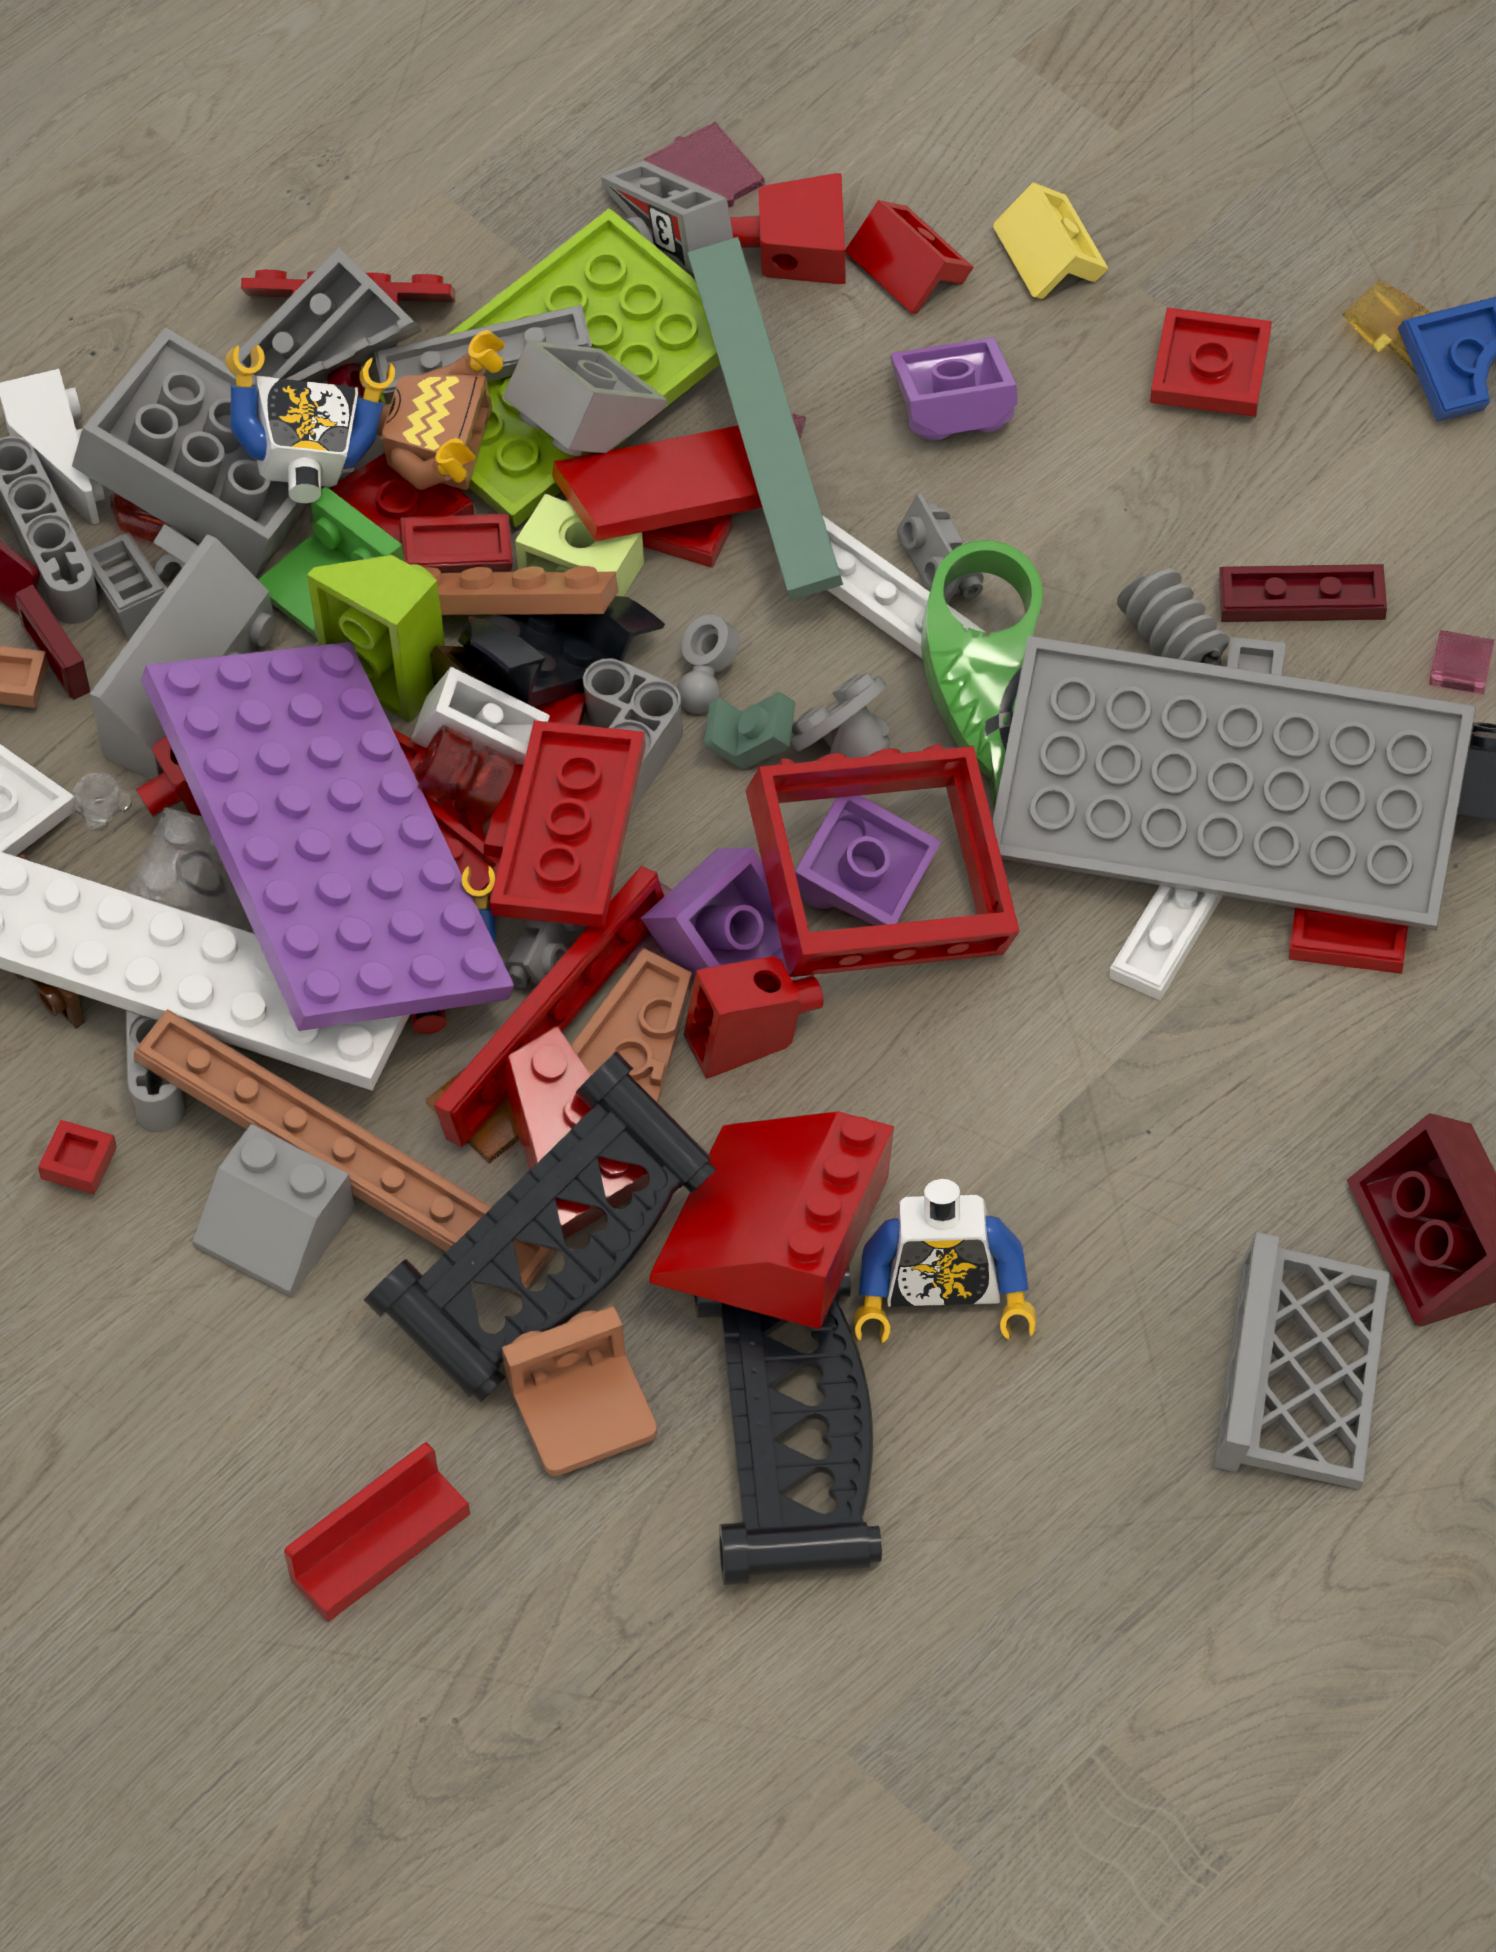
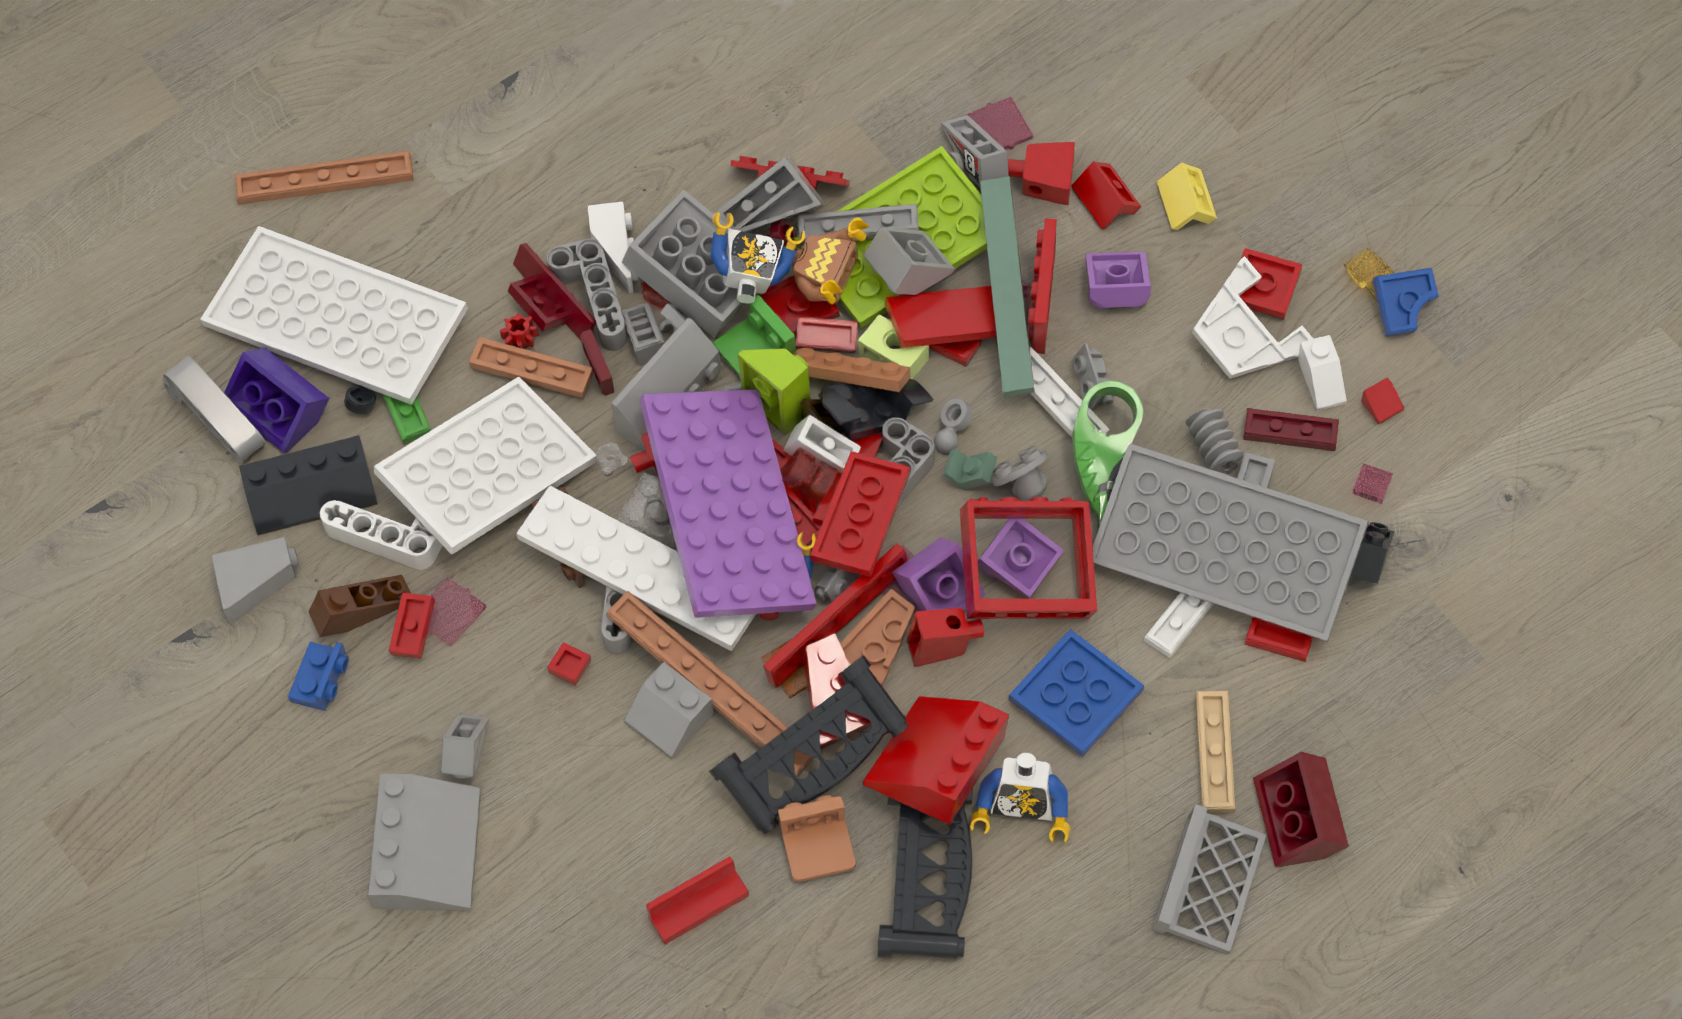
camera: 10 degrees right, 5 degrees up
none -> blue plate [1009,629,1144,757]
none -> red plate [1028,218,1057,354]
none -> white wing [1191,256,1313,379]
none -> tan tile [1196,691,1235,814]
none -> white slope [1298,335,1347,411]
none -> red slope [1361,377,1404,424]

